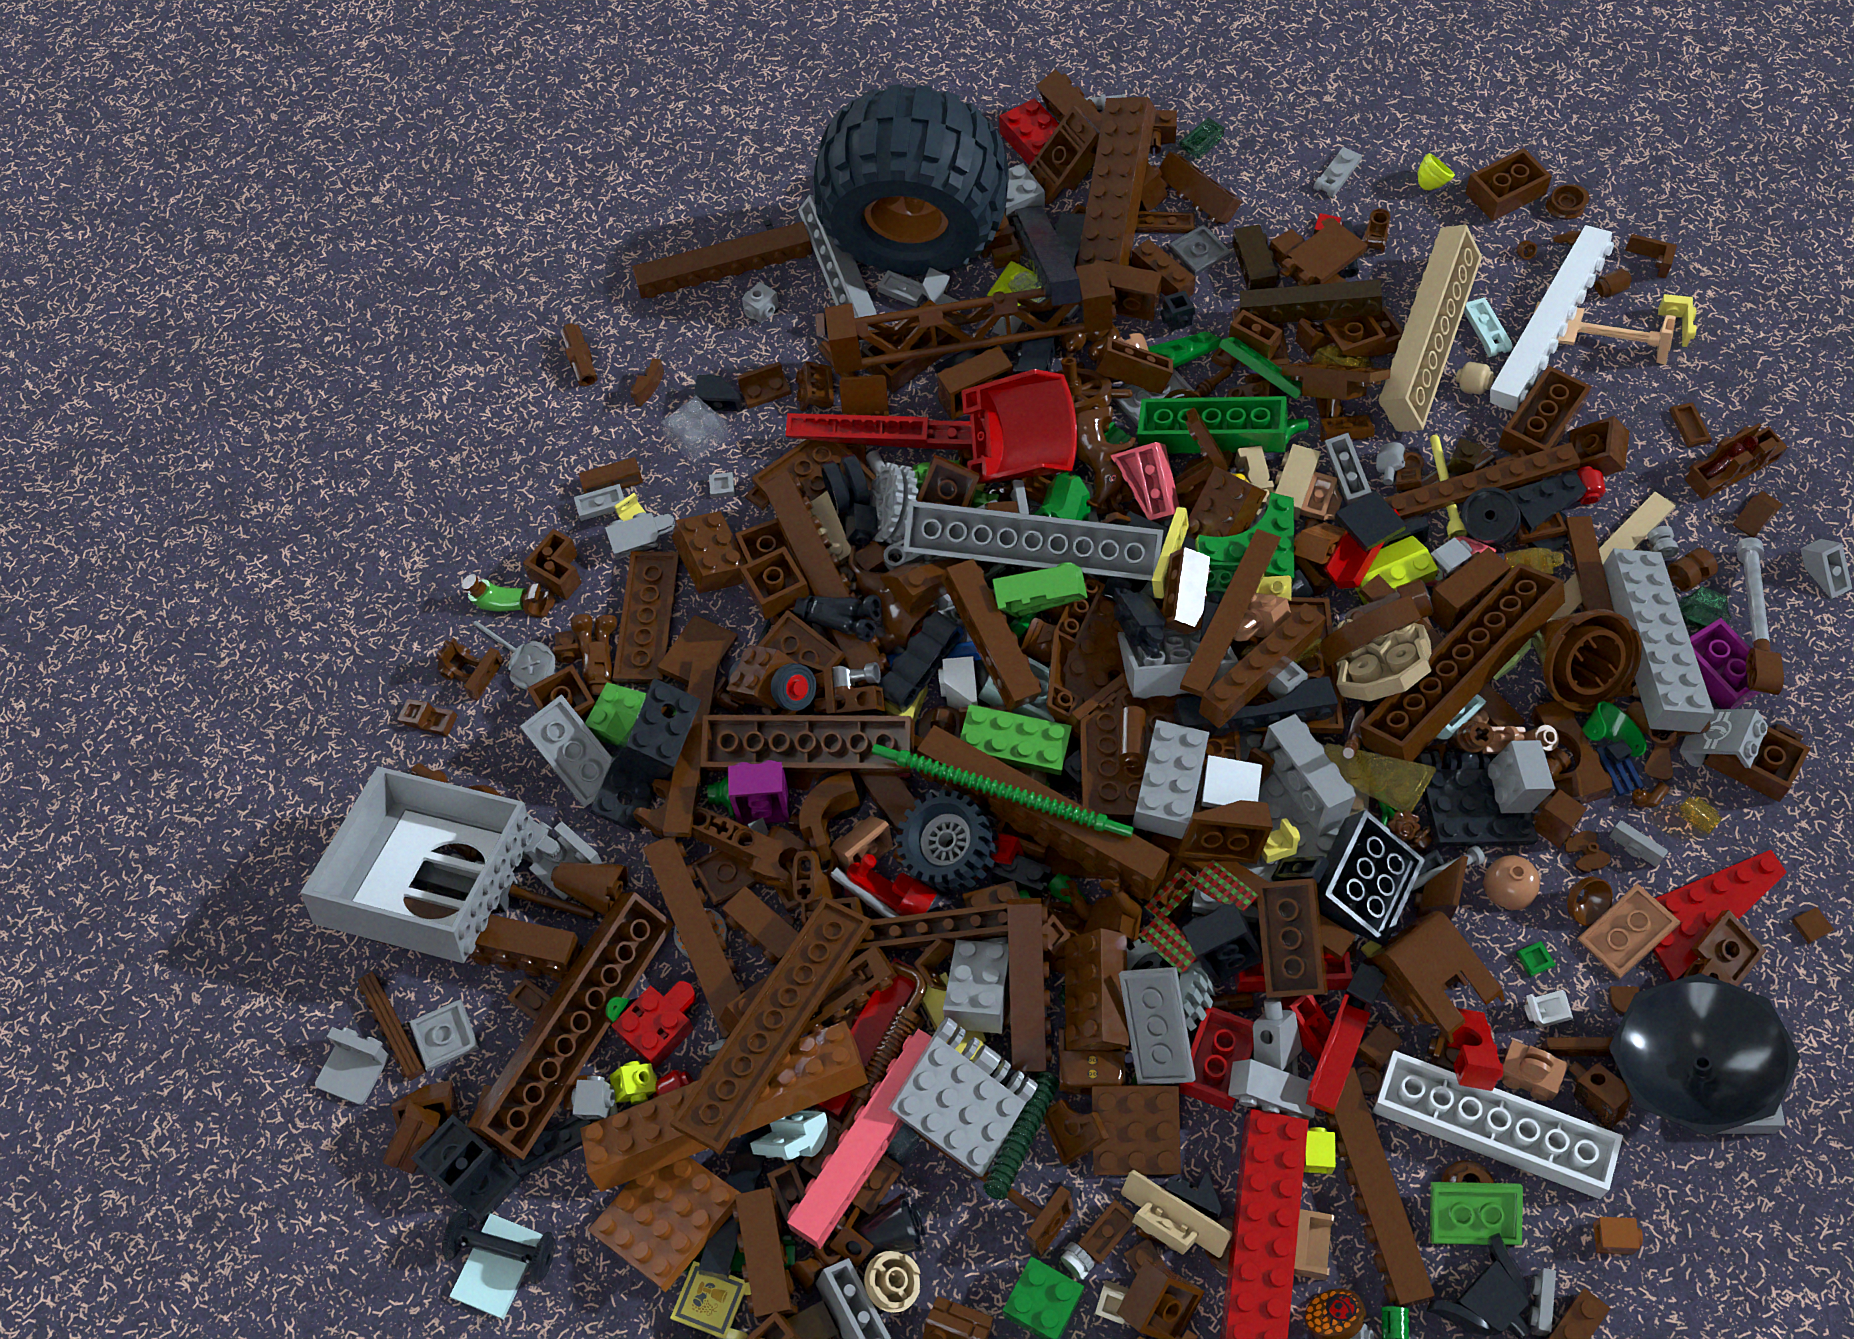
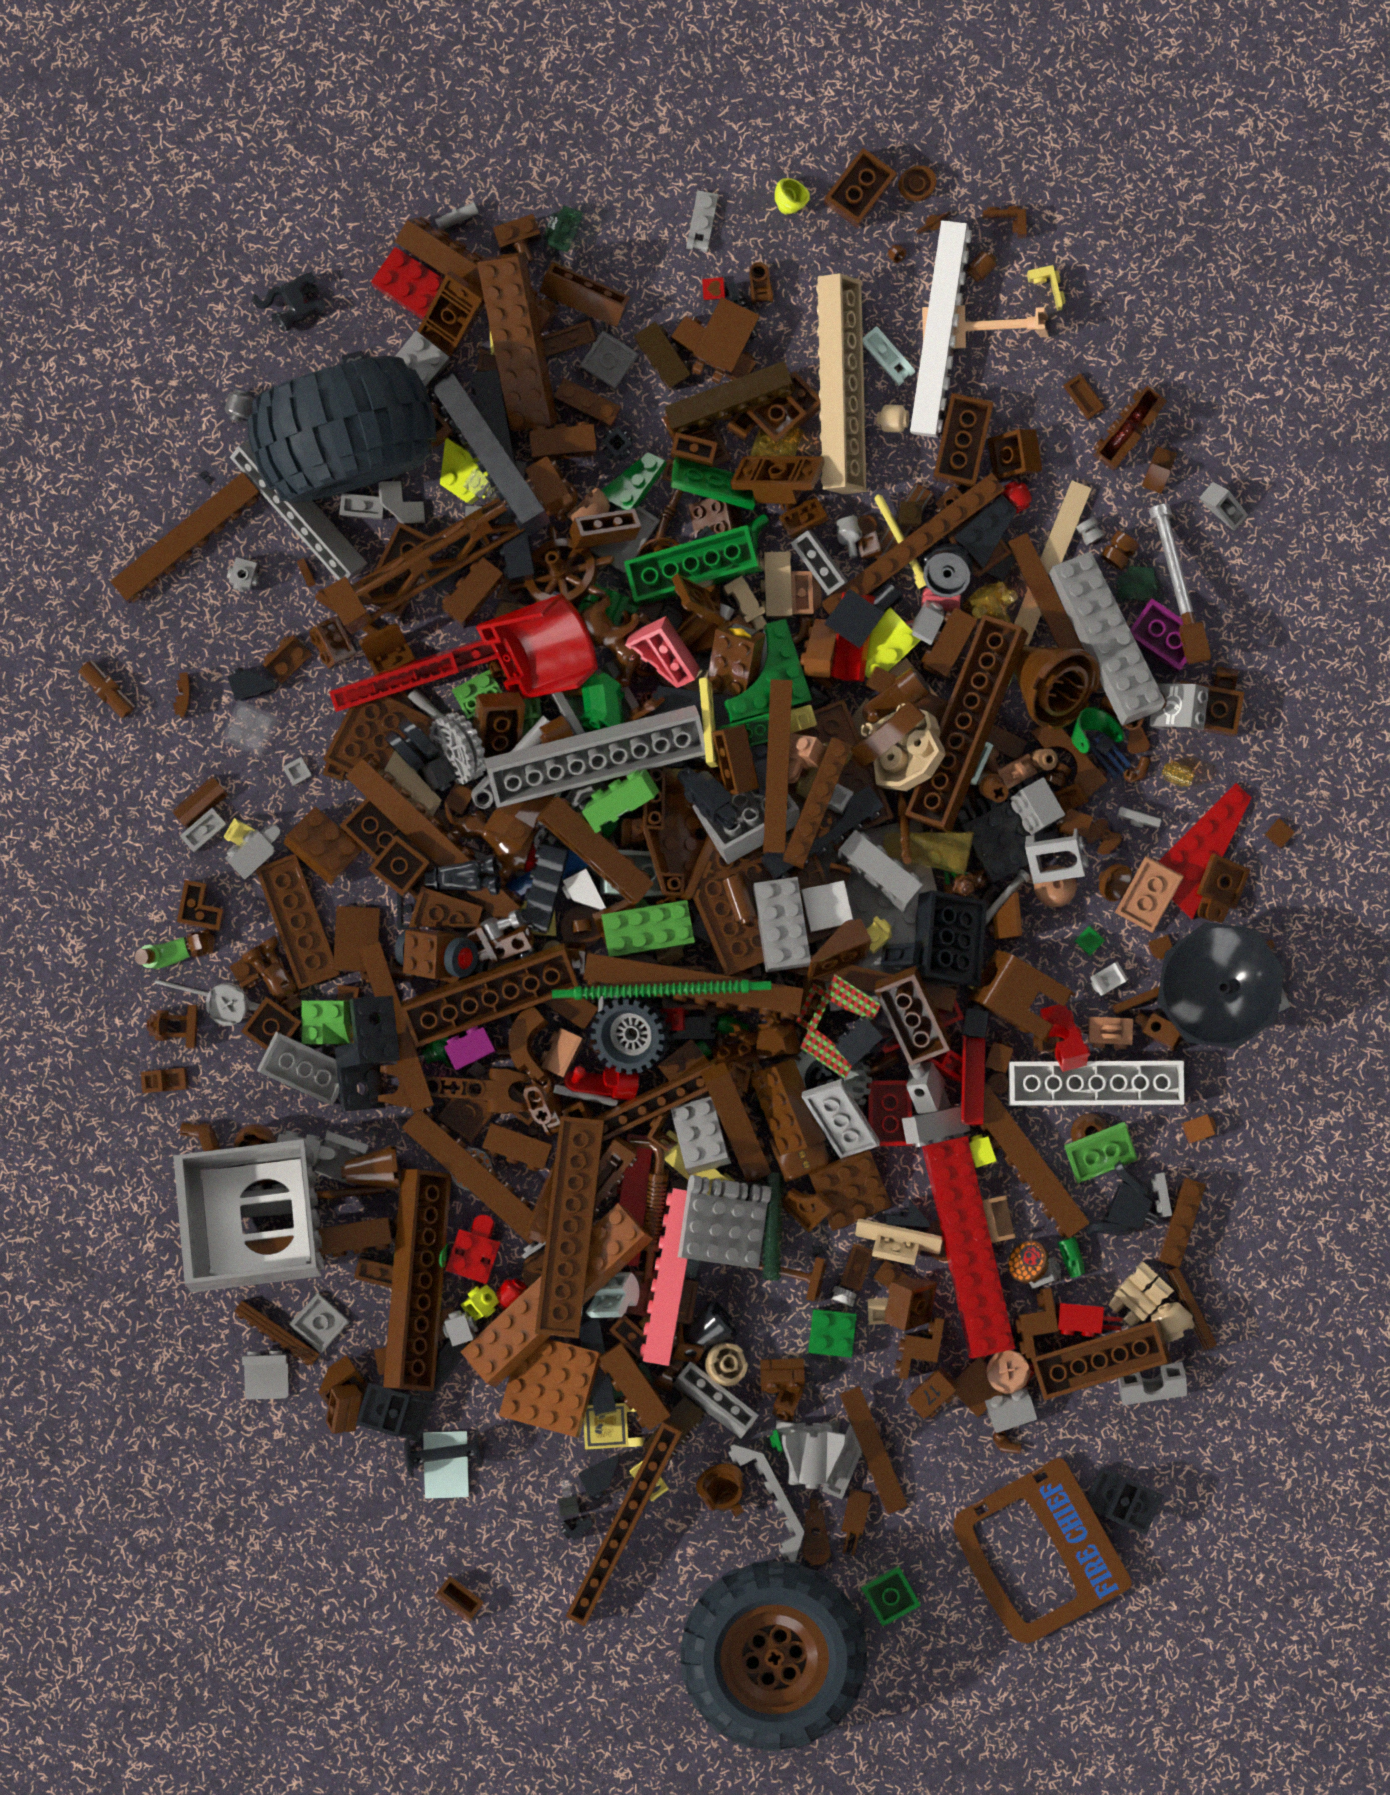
camera: 30 degrees left, 25 degrees up
none -> light grey panel [1025,829,1089,884]

